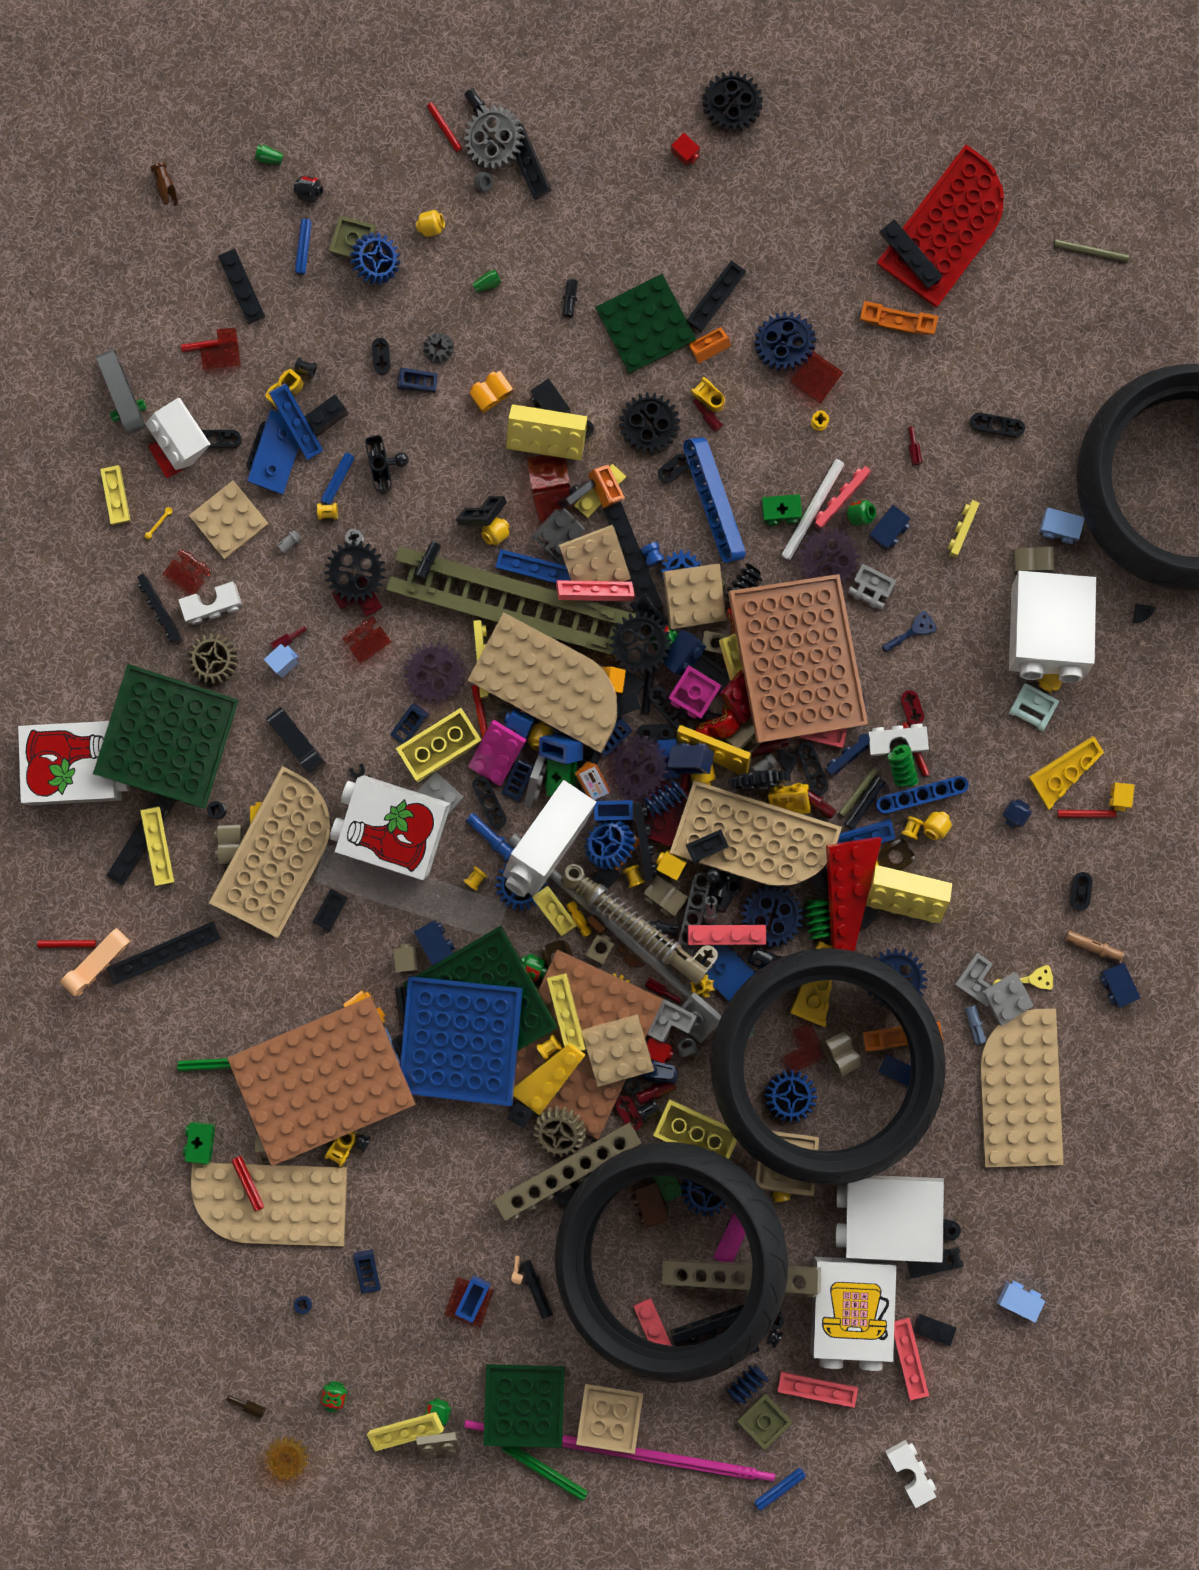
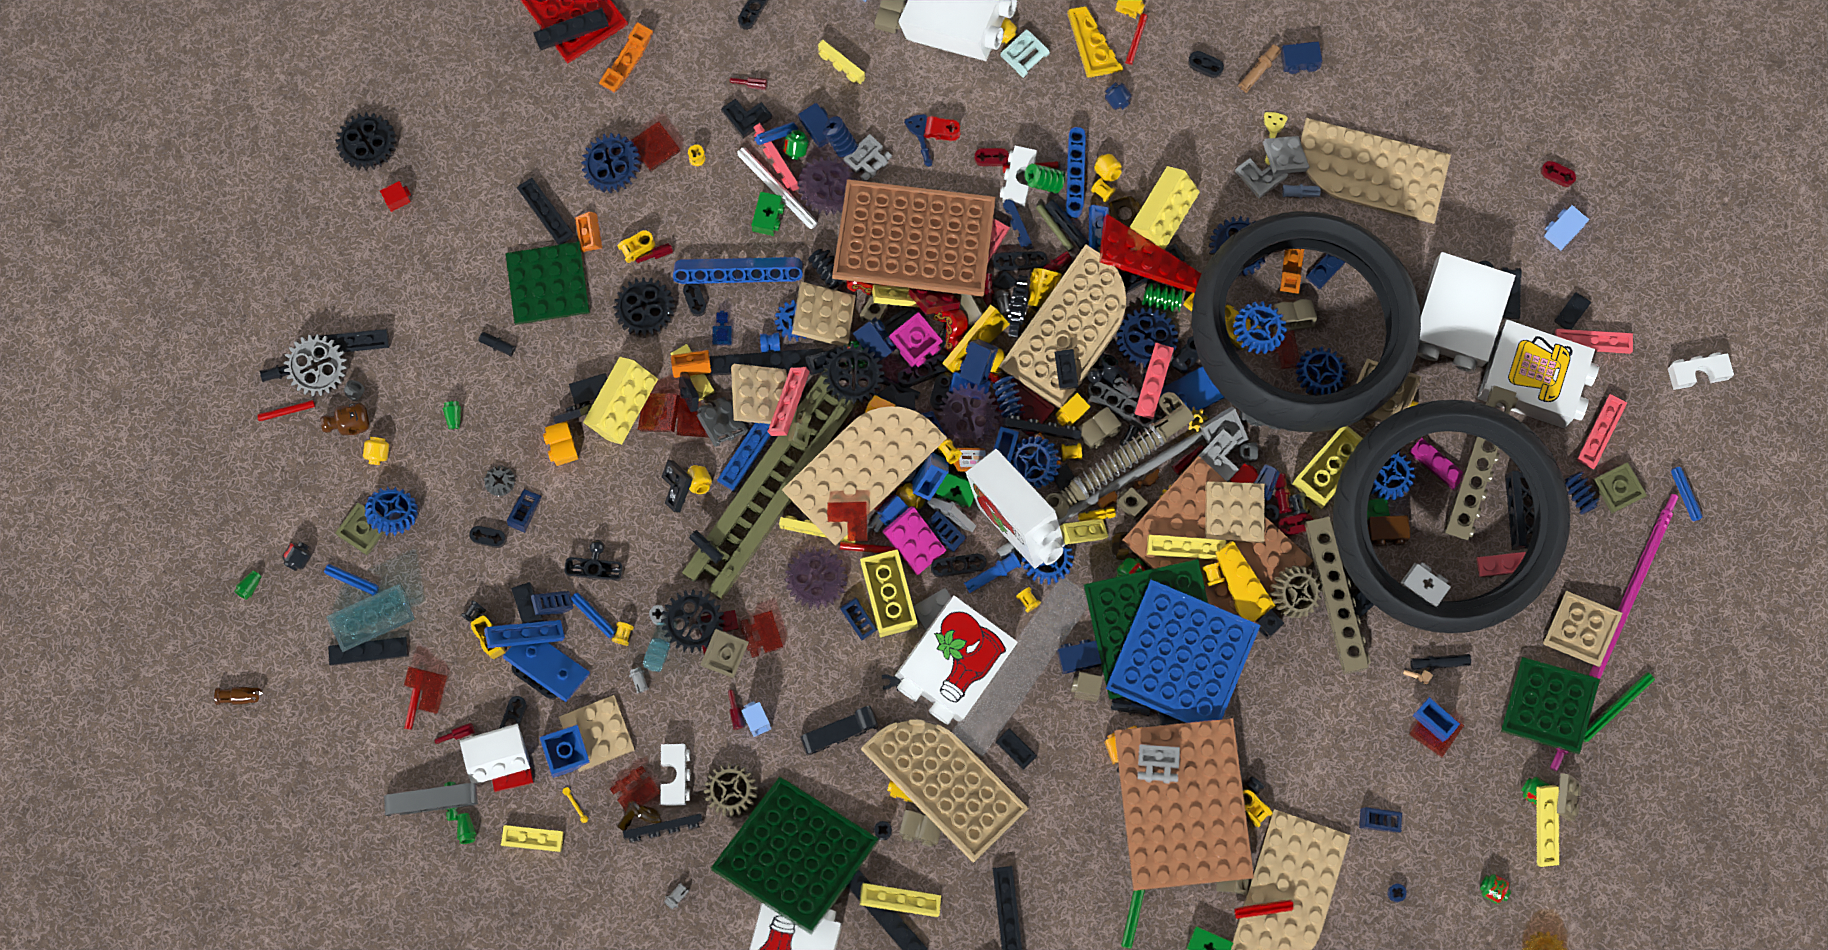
camera: 80 degrees left, 10 degrees down
none -> reddish brown piece [320,403,369,436]
none -> clear light blue slope [326,582,415,652]
none -> dark red axle [434,722,475,744]
none -> green cone [457,813,477,844]
none -> dark blue slope [531,591,573,615]
none -> blue slope [539,725,590,778]
none -> black plate [553,404,592,423]
none -> dark brown piece [617,800,662,831]
none -> clear light blue gear [643,638,670,672]
none -> light grey pin [664,883,689,910]
none -> dark tan plate [700,629,749,678]
none -> clear blue plate [712,310,732,346]
none -> black plate [721,98,773,139]
none -> blue axle [754,122,798,145]
none -> olive plate [788,412,811,448]
none -> dark blue piece [823,116,859,157]
none -> clear red plate [827,502,867,541]
none -> red piece [924,117,960,141]
none -> yellow bush [937,439,962,464]
none -> light grey plate [1137,745,1180,783]
none -> blue gear [1233,301,1286,354]
none -> light grey brick [1401,563,1450,606]
none -> dark red beam [1541,161,1576,187]

